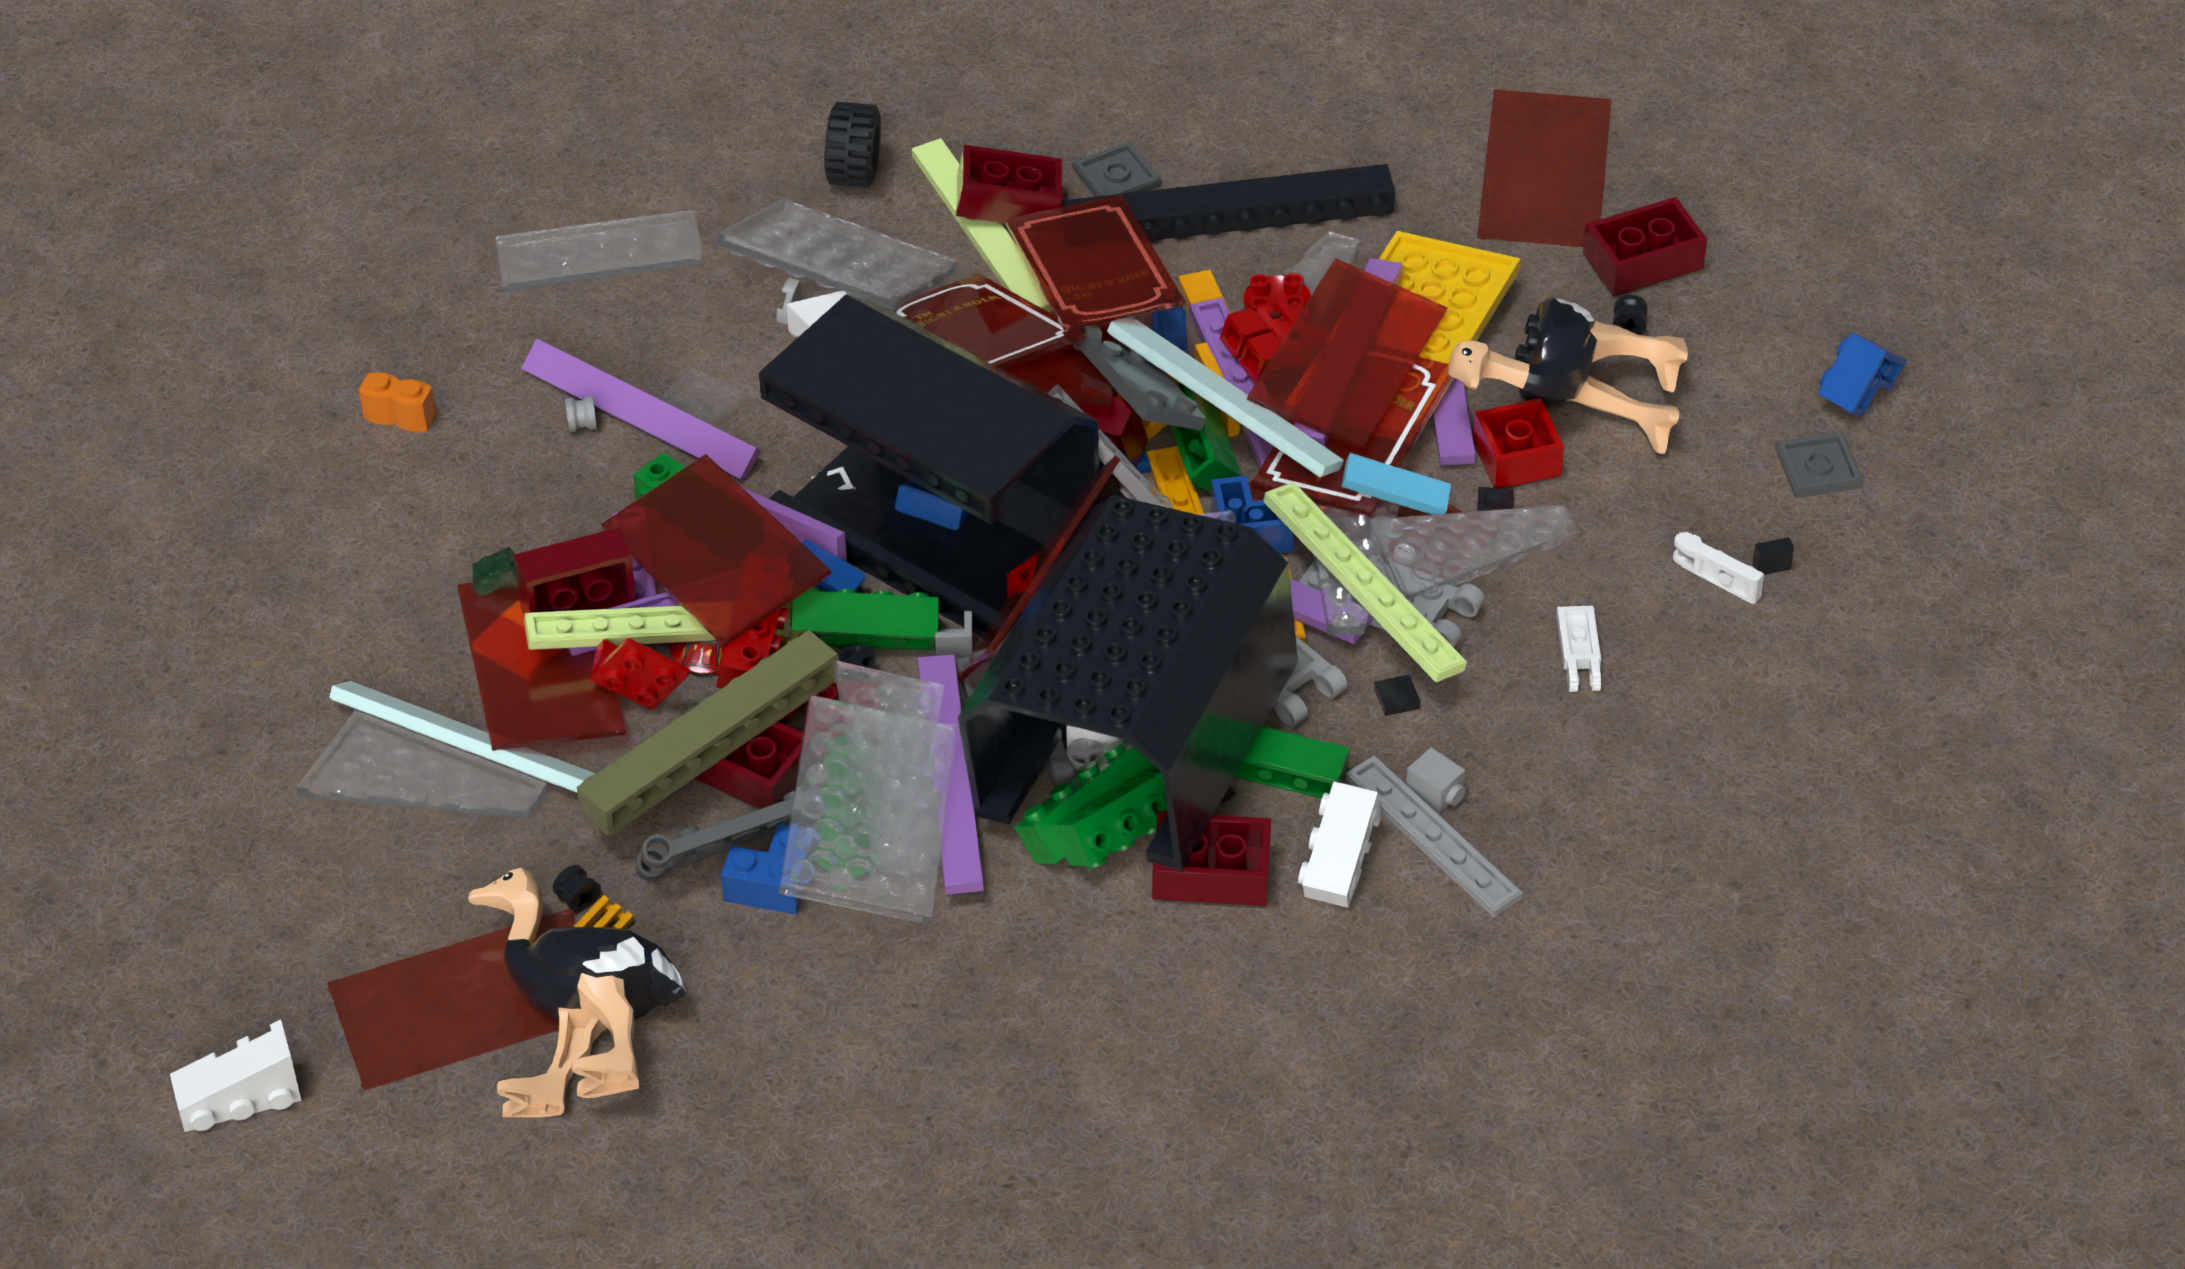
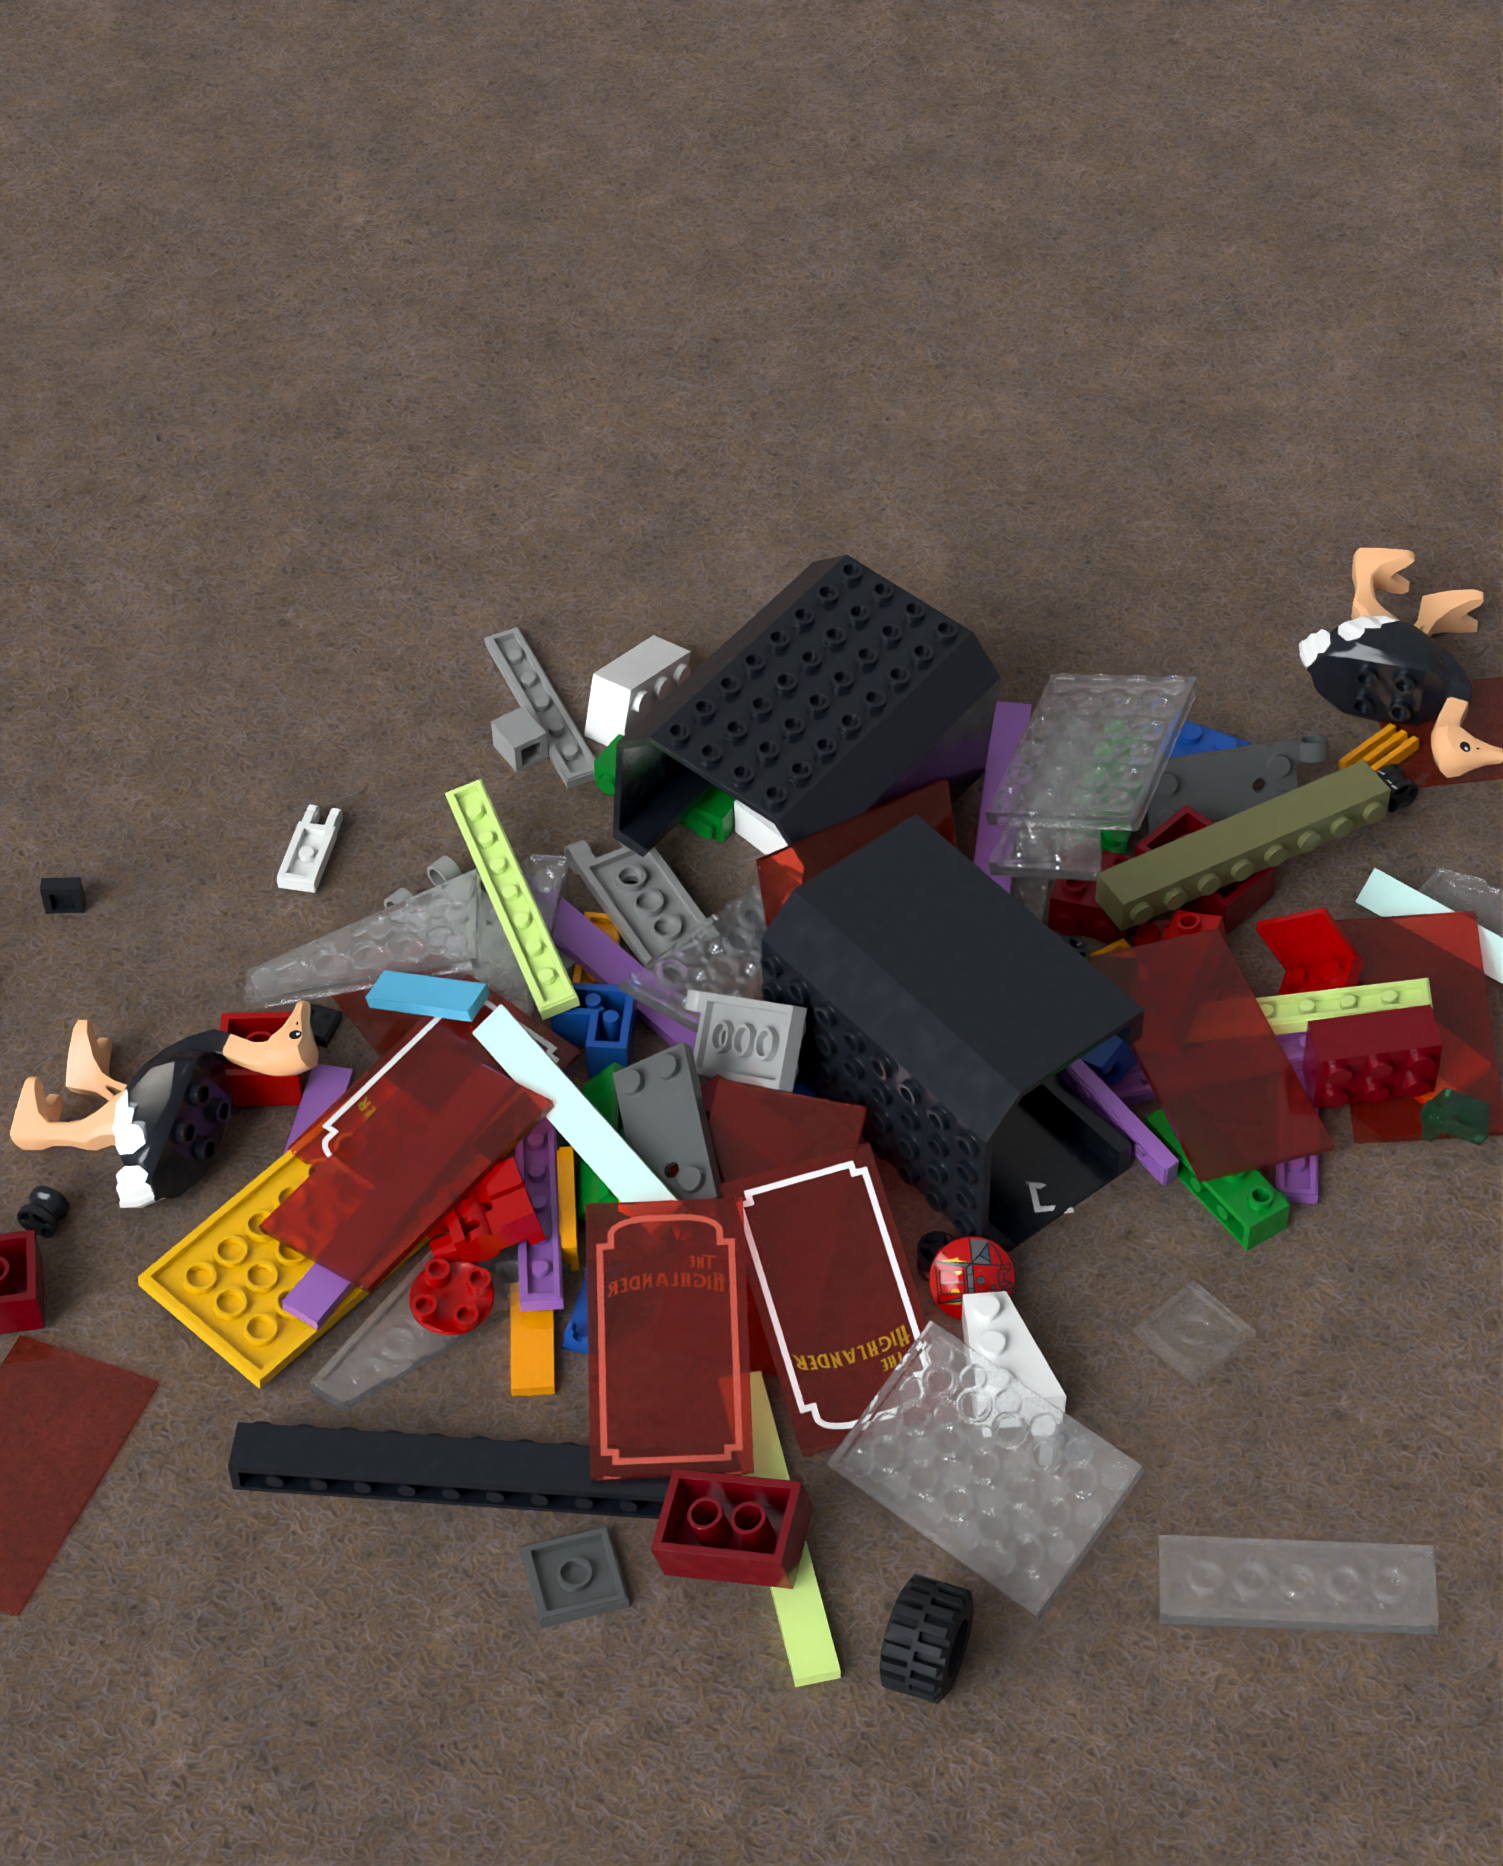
camera: 165 degrees left, 0 degrees up
medium lavender tile [521,338,761,481] -> none
light grey wheel [565,395,597,433] -> none
black tile [1374,674,1420,716] -> none
white hinge [1673,531,1764,604] -> none

